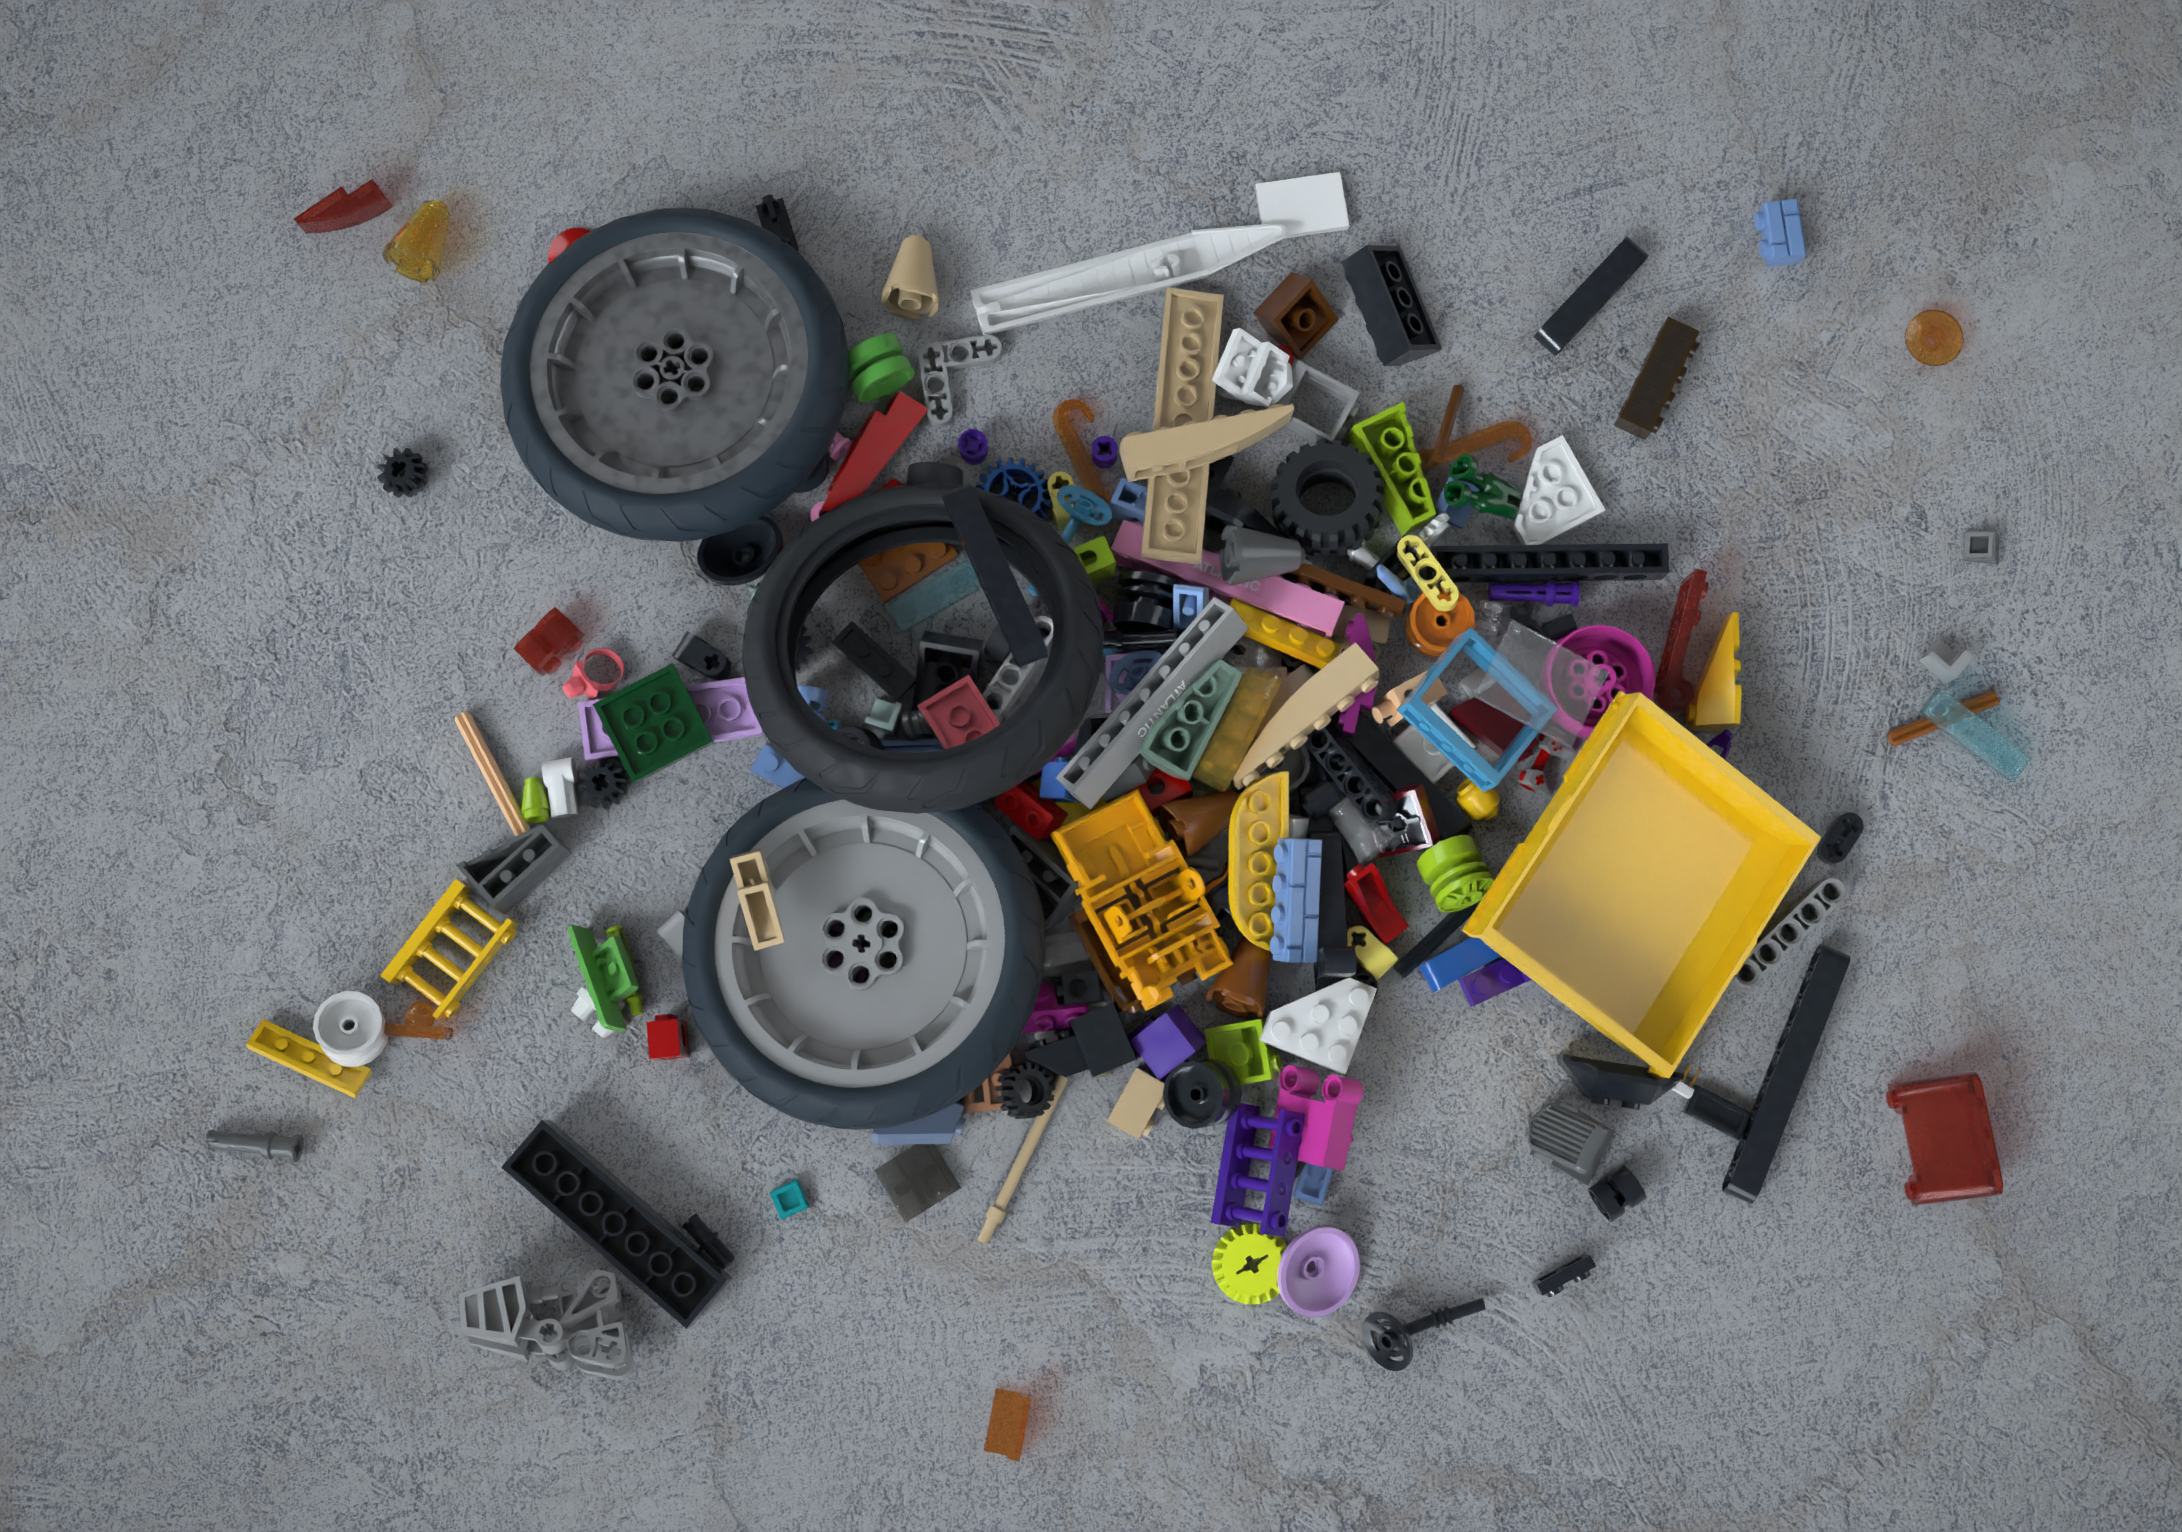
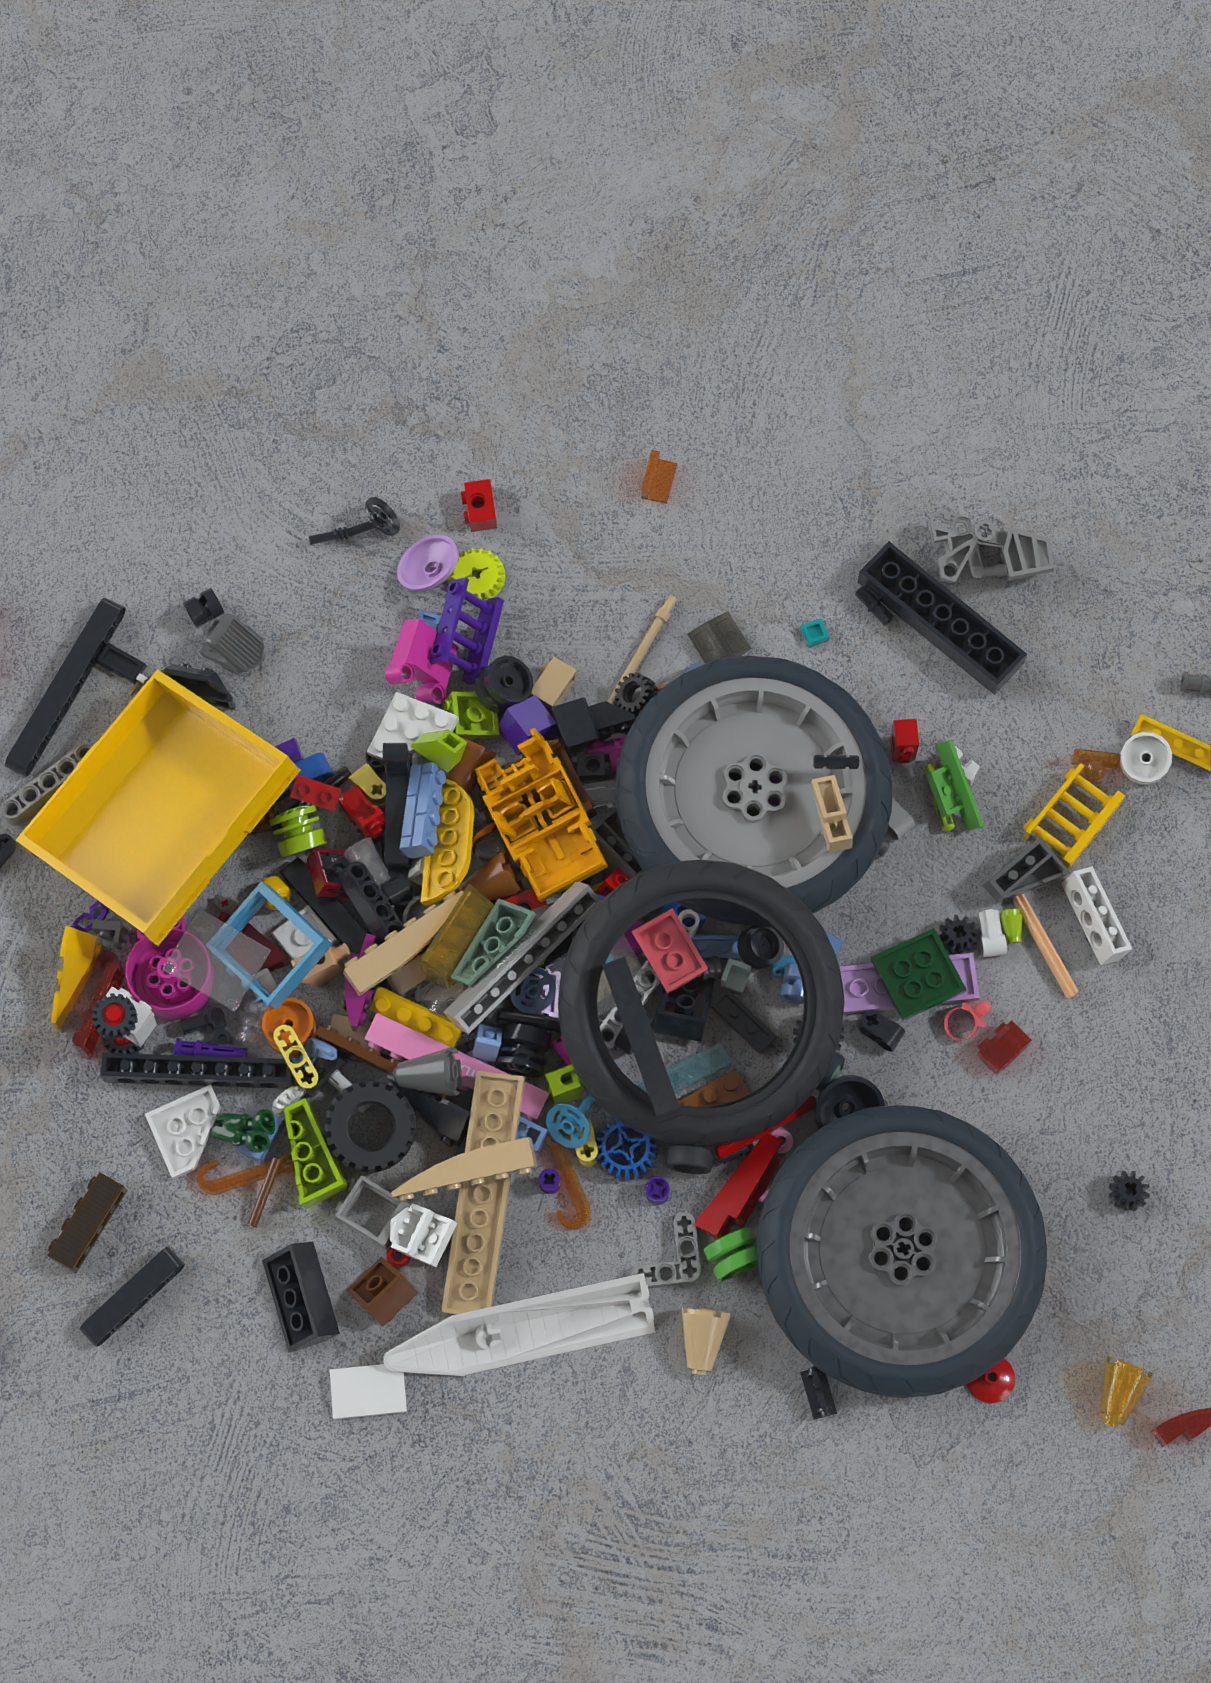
camera: 175 degrees left, 10 degrees down
black plate [1531,1254,1596,1297] -> none
none -> brick [92,987,157,1054]
none -> red brick [288,775,341,811]
none -> lime slope [411,729,467,772]
none -> red brick [460,479,497,532]
none -> black axle [813,755,860,769]
none -> white brick [1061,866,1132,966]

